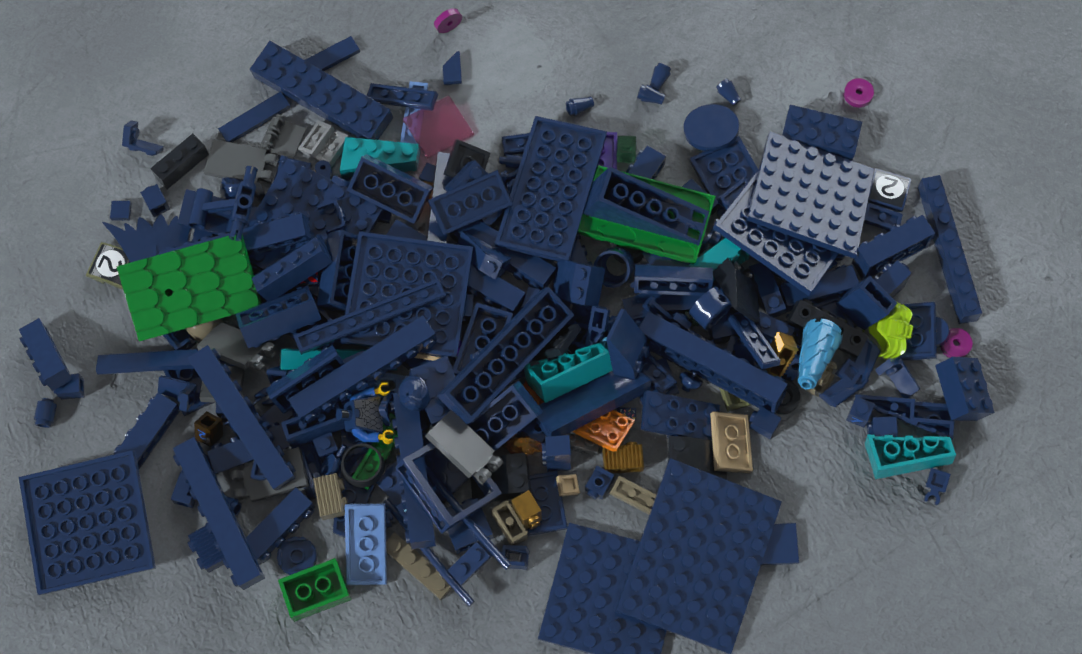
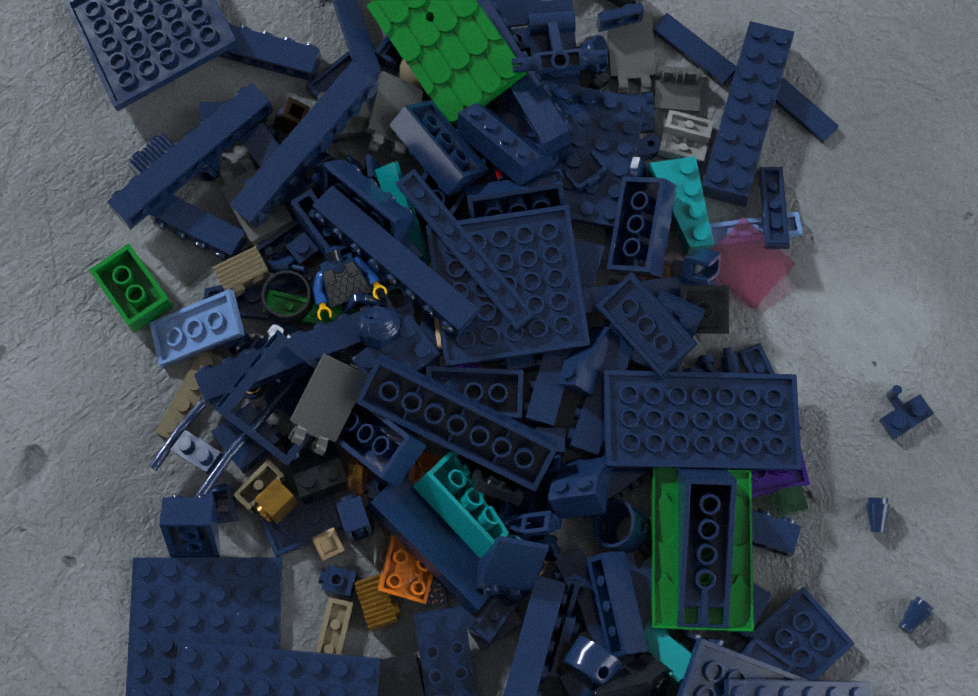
camera: 70 degrees right, 5 degrees up
dark blue bracket [158,375,197,412] -> none
dark blue tile [277,536,317,575] -> none
magenta piece [434,8,462,33] -> none
dark blue tile [443,51,462,85] -> none
dark blue cone [566,96,594,116] -> none
dark blue cone [649,63,671,91] -> none
dark blue piece [679,371,702,392] -> none
dark blue tile [684,104,739,151] -> none
none -> dark blue slope [159,495,221,558]
none -> dark blue plate [596,3,644,32]
none -> dark blue window [683,248,721,285]
none -> dark blue plate [879,385,934,440]

